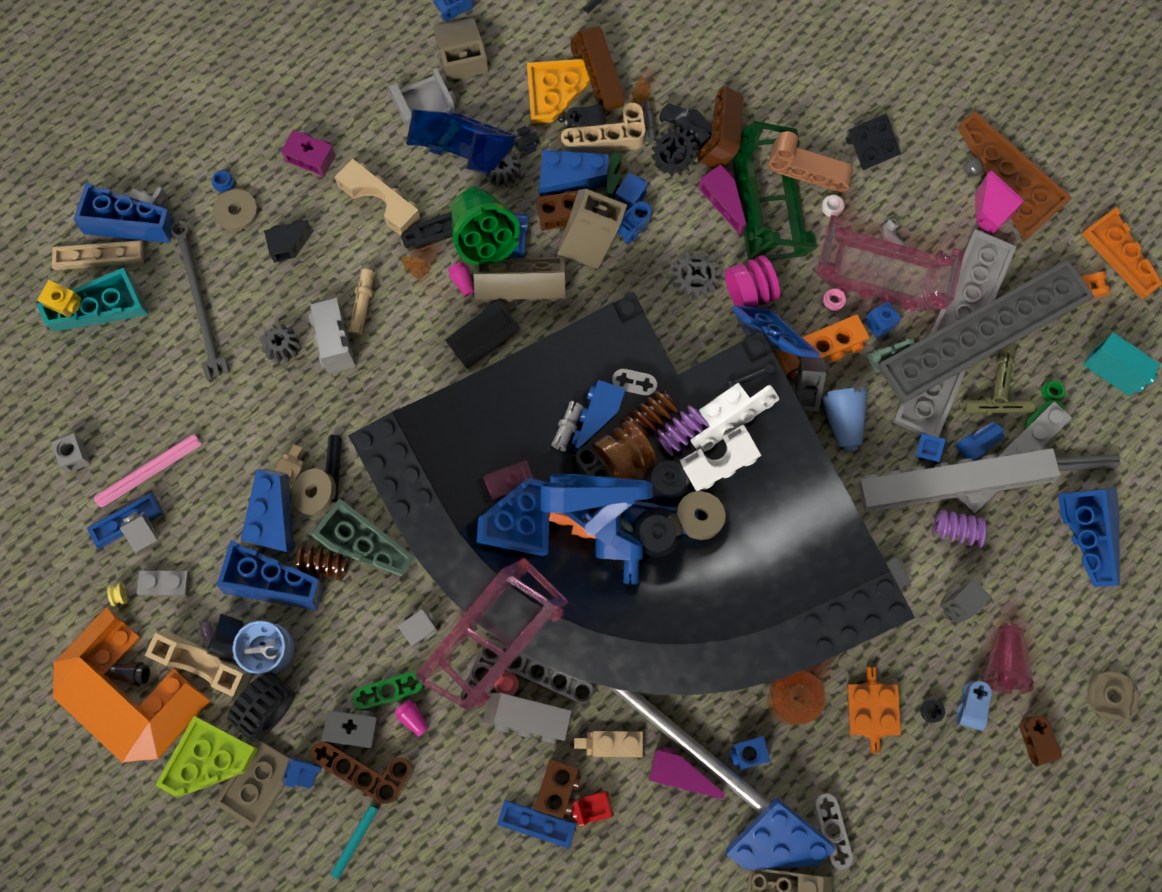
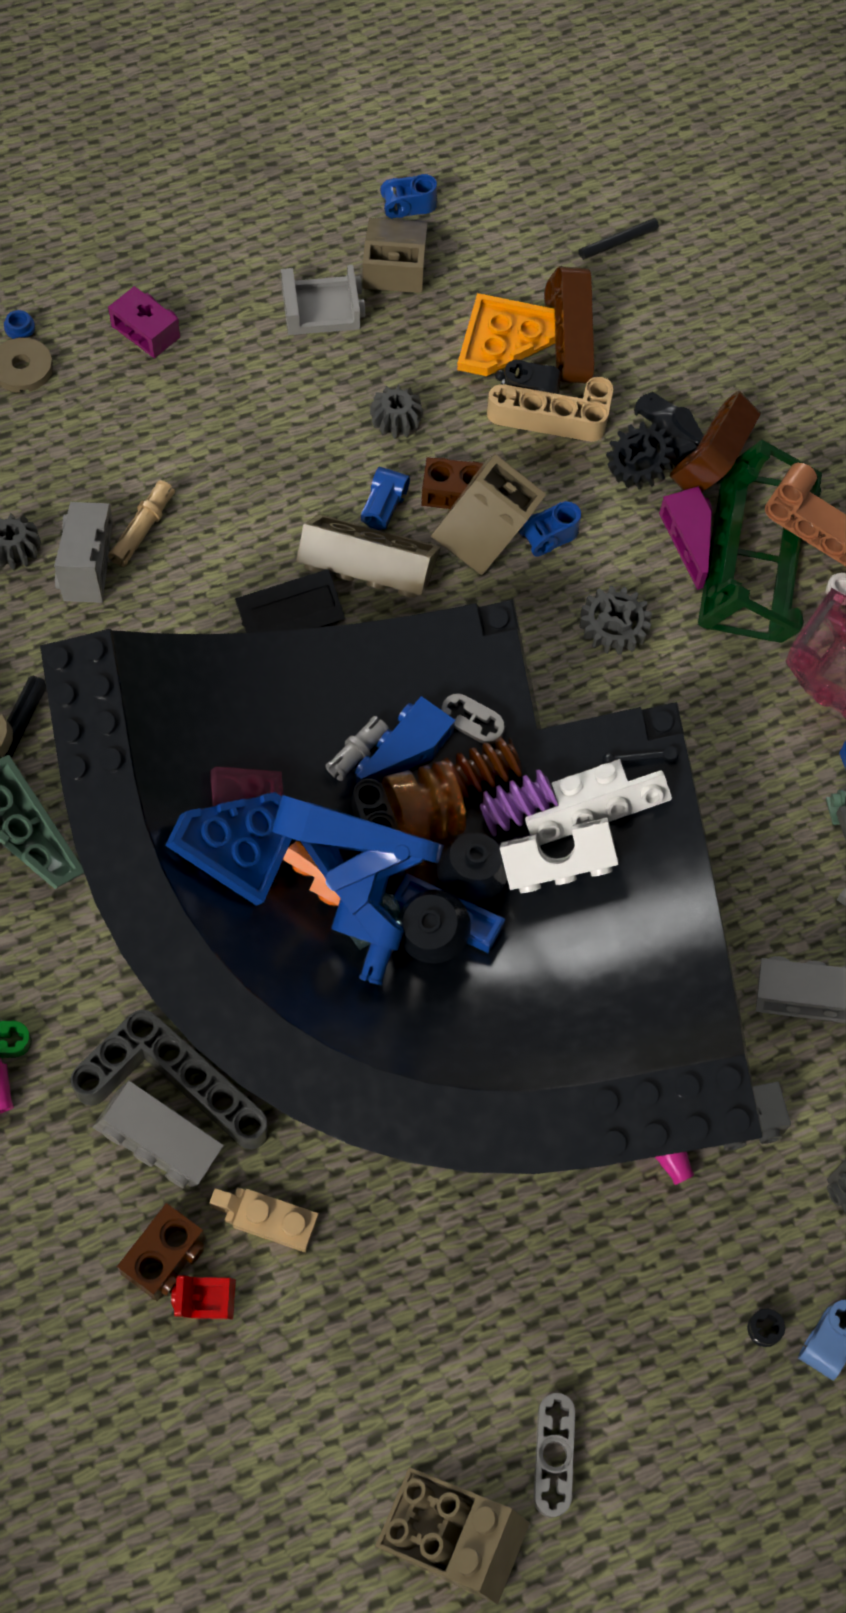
camera: 15 degrees right, 10 degrees down
black slope [264,219,313,263] -> none
tan arch [335,159,420,235] -> none
light grey brick [398,609,438,649] -> none
black hinge [400,212,452,249] -> none
clear orange slope [402,256,431,281] -> none
clear blue windscreen [406,109,516,174] -> none
clear pink windscreen [414,558,568,711] -> none
dark pink cone [448,262,475,297] -> none
green cone [450,186,520,266] -> none
coral plate [494,672,519,696] -> none
blue tile [497,800,577,848] -> none
black gear [513,125,540,155] -> none
blue wedge [539,150,609,197] -> none
dark green slope [606,152,622,200] -> none
flat silver piece [609,687,771,814] -> none
blue brick [615,173,648,210] -> none
clear orange slope [631,75,651,104] -> none
dark grey axle [640,101,656,142] -> none
magenta slope [648,747,725,799] -> none
dark tan tile [676,491,726,540] -> none
dark pink wheel [725,255,780,307] -> none
blue plate [726,798,835,870] -> none
blue brick [729,737,770,770] -> none
blue wedge [733,305,820,358] -> none
clear orange wheel [767,671,826,726] -> none
orange brick [774,314,870,379] -> none
dark grey brick [794,356,827,412] -> none
medium blue cone [821,387,868,452] -> none
bright pink plate [823,289,846,311] -> none
orange plate [847,667,901,753] -> none

